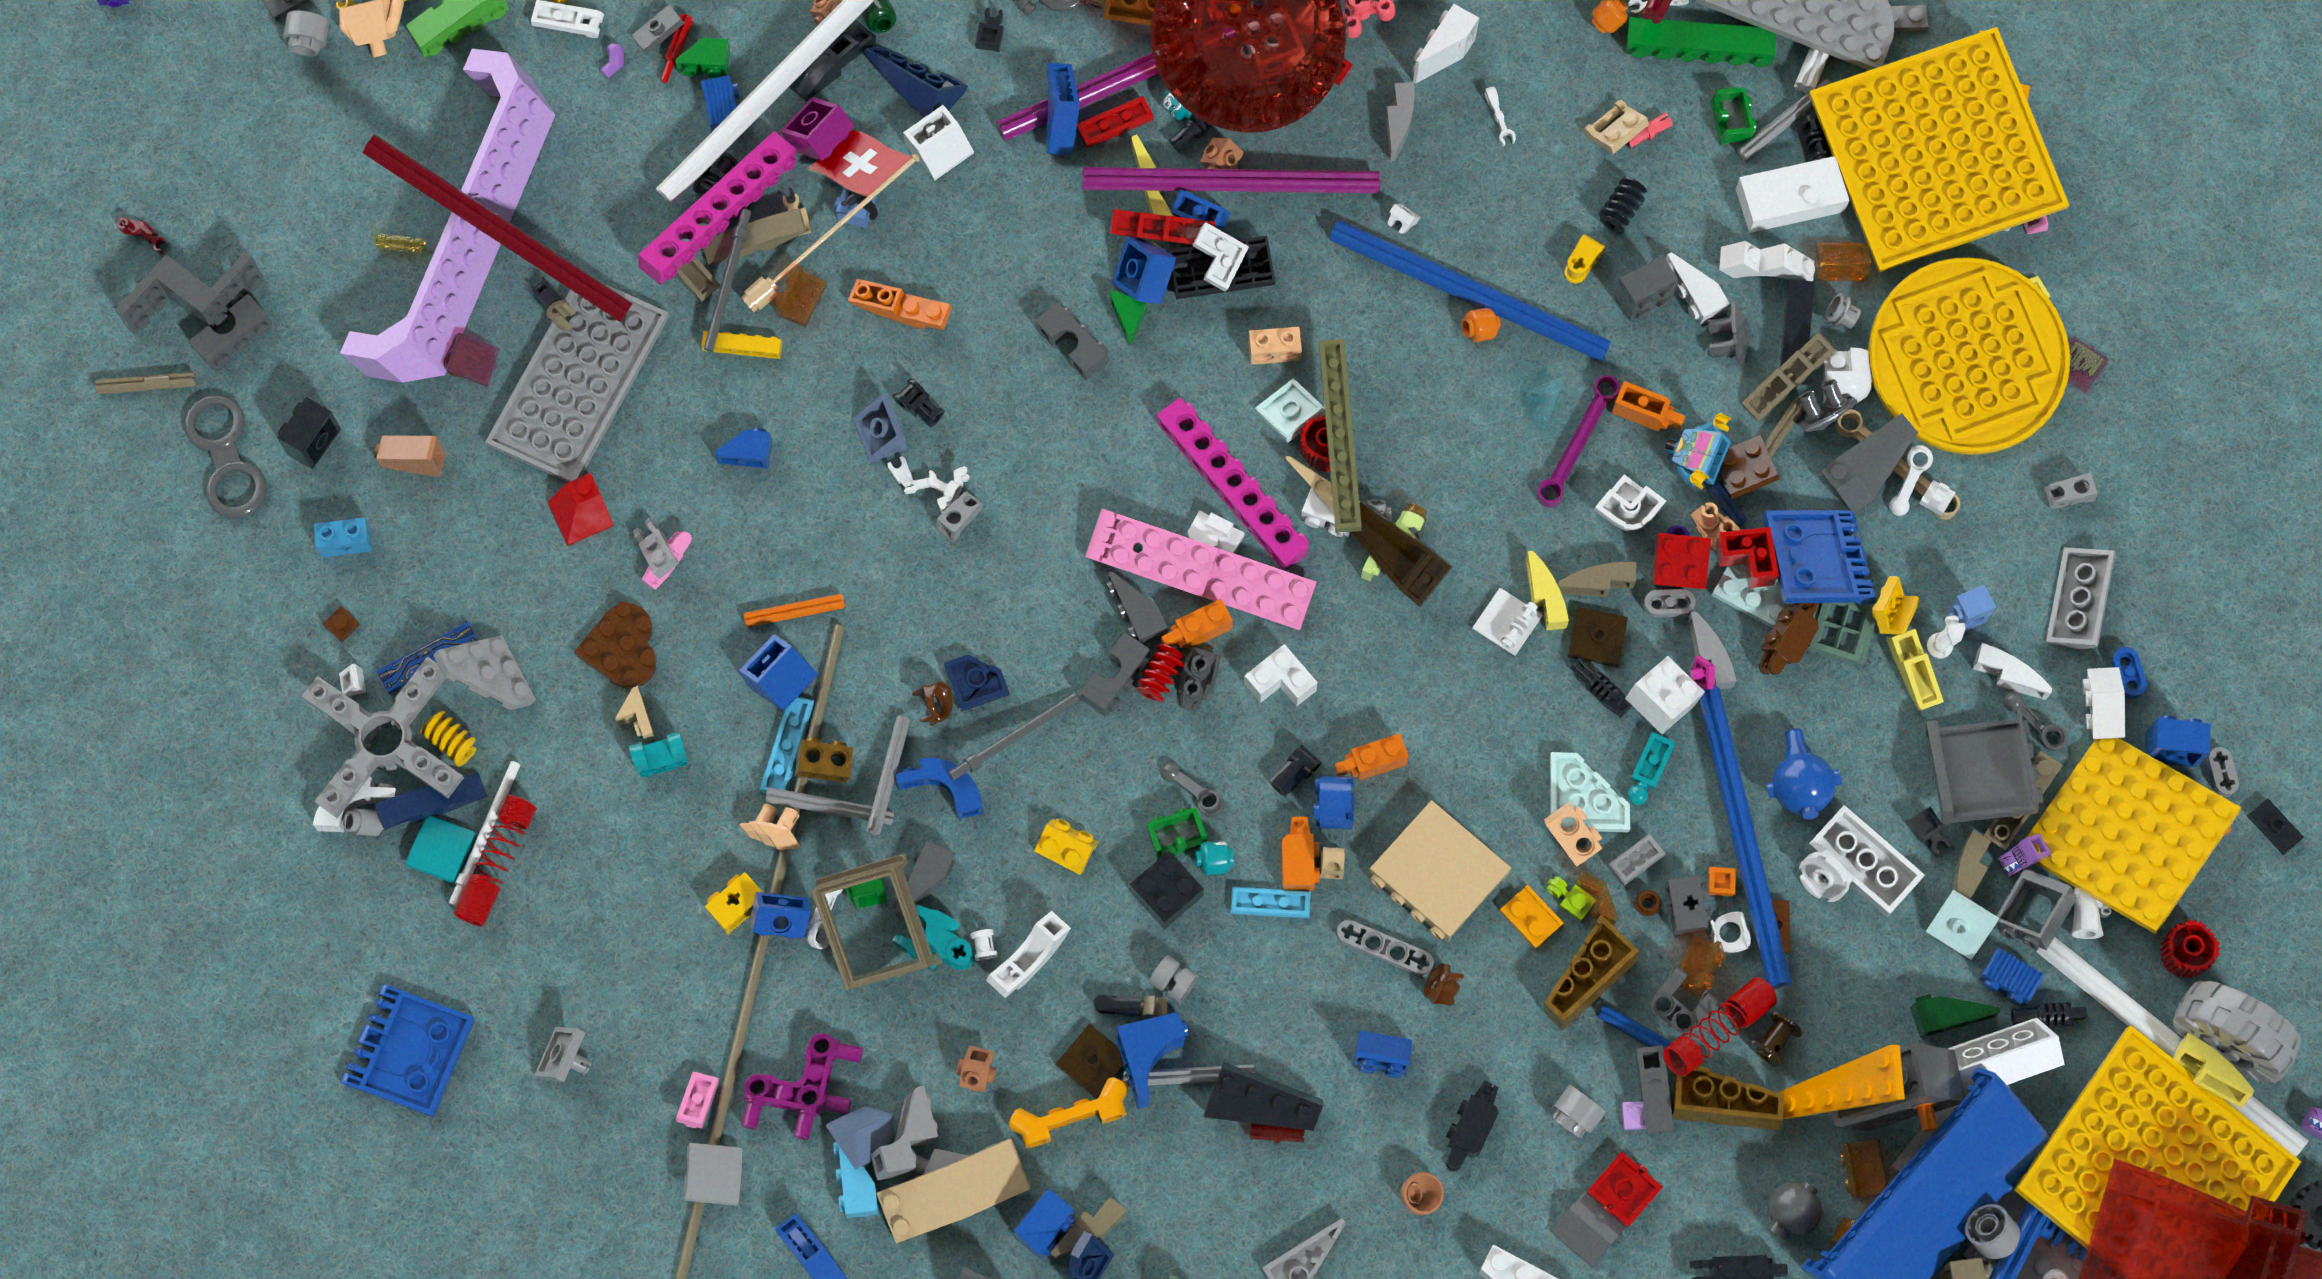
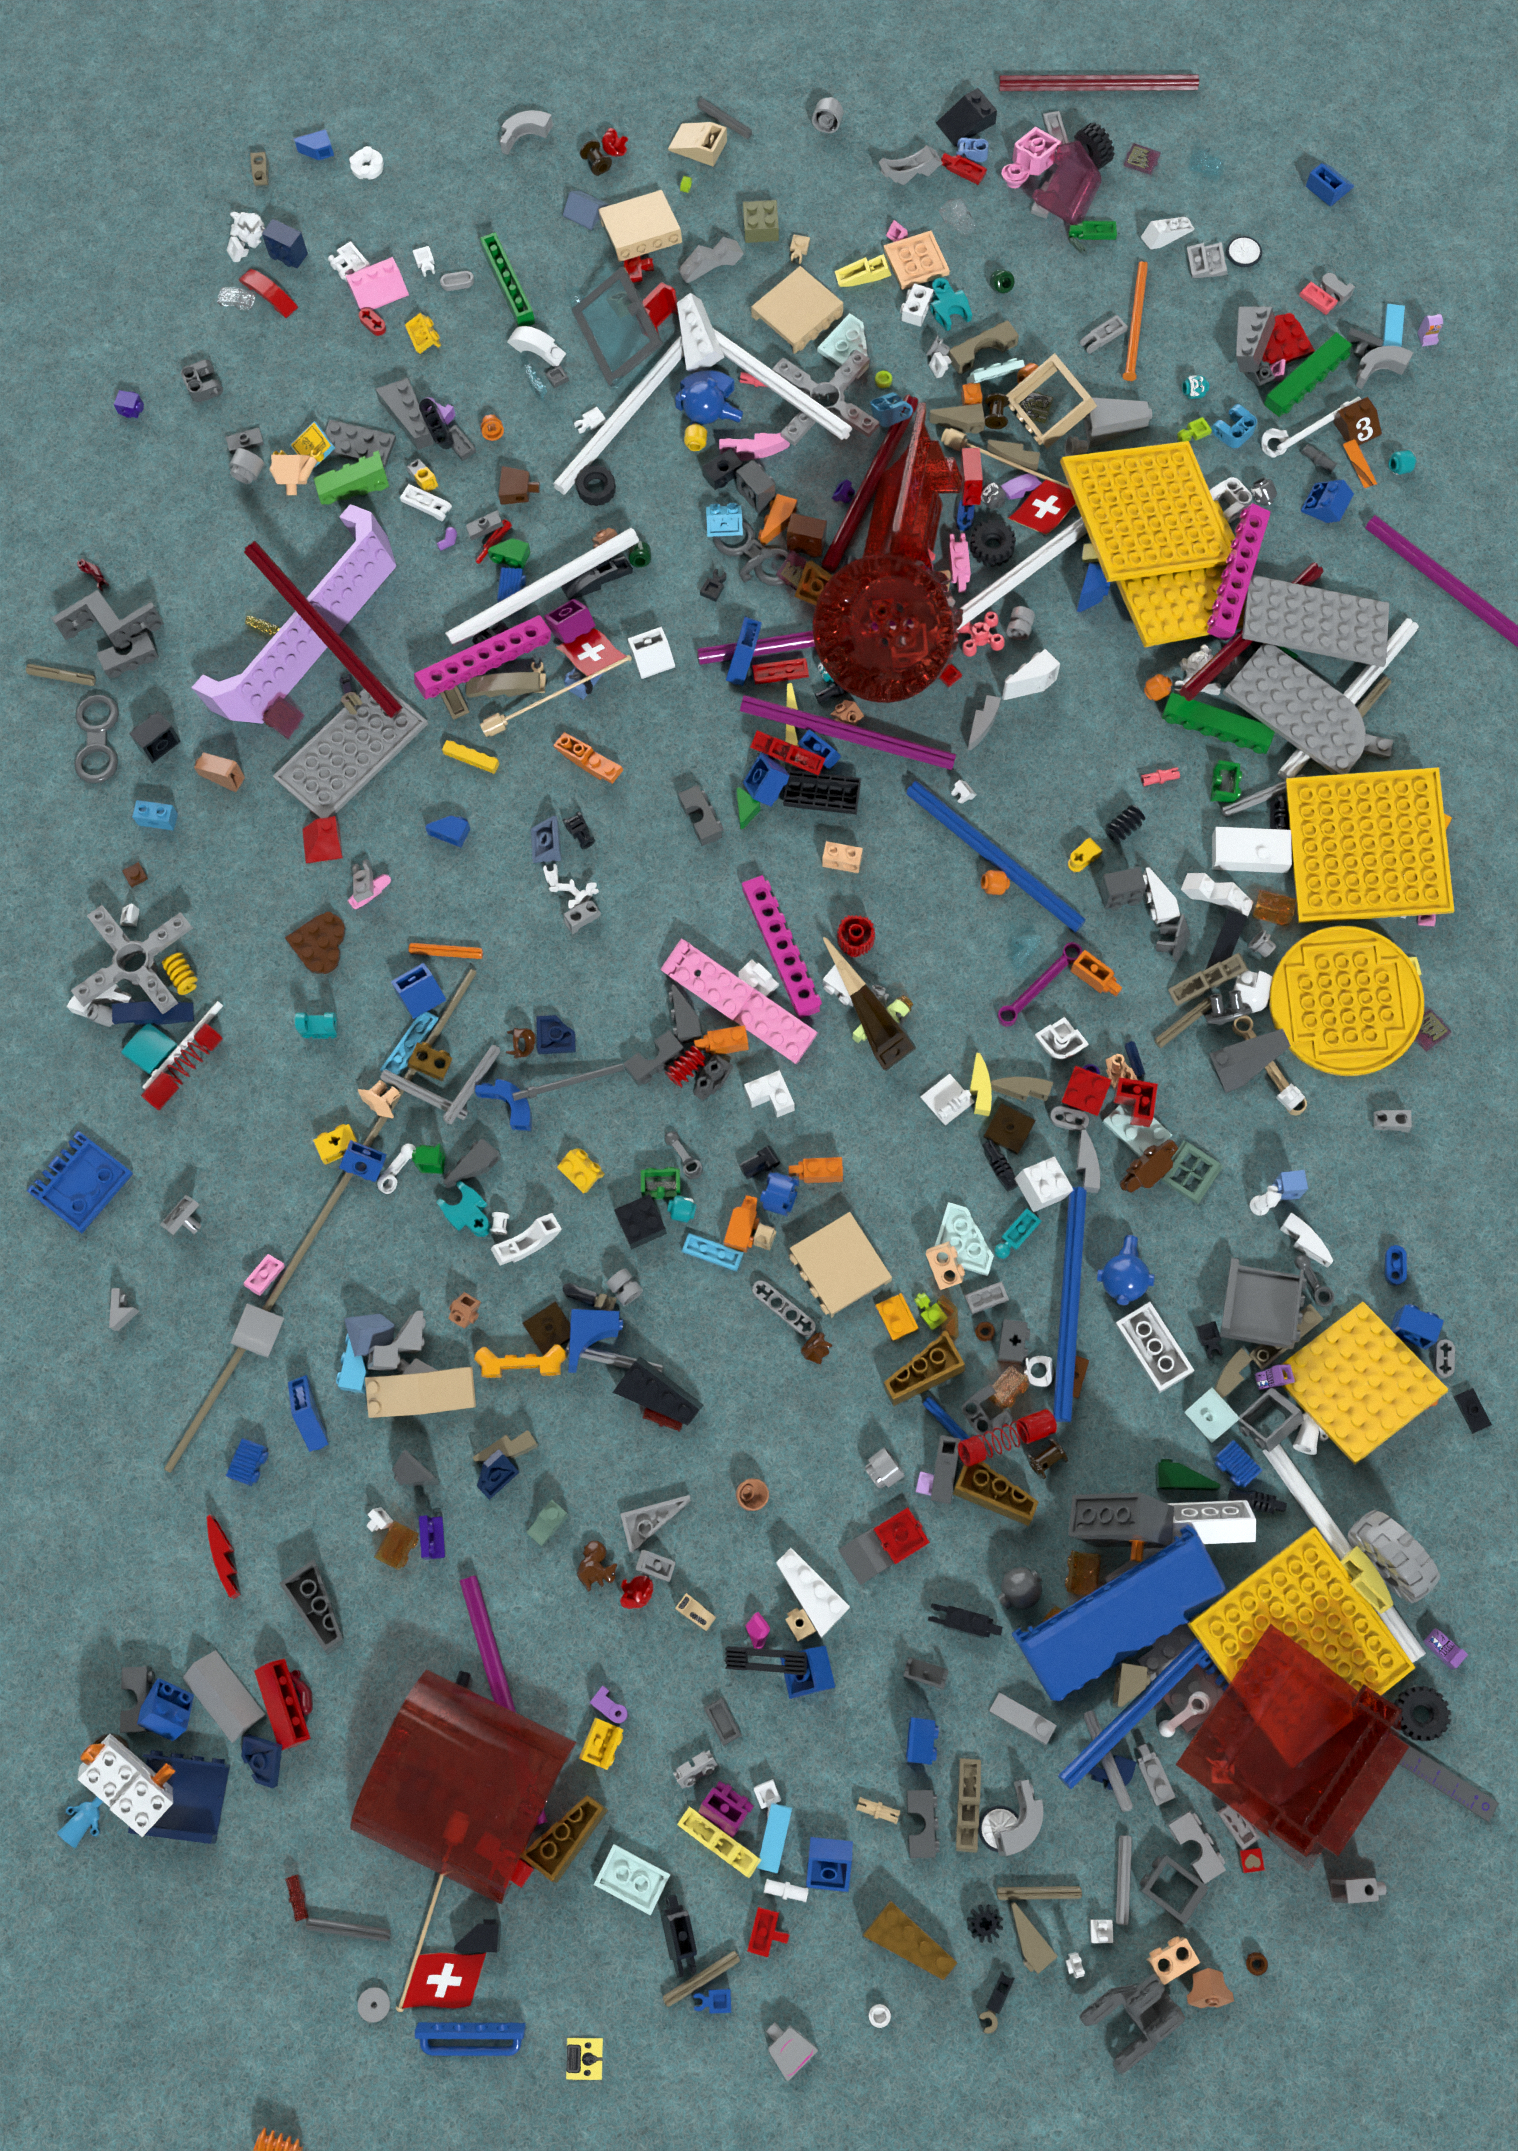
camera: 20 degrees right, 0 degrees up
blue tile [376,622,479,695] -> none
light grey plate [433,635,536,710] -> none
tan slope [615,686,656,743] -> none
dark grey bar [704,209,751,352] -> none
magenta pin [741,1033,863,1140] -> none
clear orange bracket [775,265,827,327] -> none
dark tan piece [811,853,942,990] -> none
dark blue wedge [864,46,968,118] -> none
blue slope [1014,1189,1075,1259] -> none
white plate [1192,222,1249,291] -> none
light aqua plate [1255,378,1325,443] -> none
olive plate [1319,339,1362,533] -> none
blue slope [1353,1030,1412,1078] -> none
black hinge [1446,1080,1499,1172] -> none
white piece [1484,87,1516,147] -> none
tan plate [1583,99,1649,154] -> none
torso [1665,413,1732,489] -> none
dark pink piece [1690,655,1715,689] -> none
orange plate [1707,867,1736,897] -> none
plate [1720,435,1780,499] -> none
blue hinge [1762,510,1877,605] -> none
light orange wing [1780,1045,1905,1119] -> none
white plate [1799,850,1853,902] -> none
yellow bracket [1872,576,1920,634] -> none
light yellow slope [1886,629,1944,711] -> none
white piece [1889,445,1933,516] -> none
light grey piece [1965,1204,2020,1259] -> none
light grey slope [2046,547,2116,650] -> none
white brick [2083,667,2125,739] -> none
red brick [2159,920,2221,978] -> none
none -> light grey slope [109,1288,139,1331]

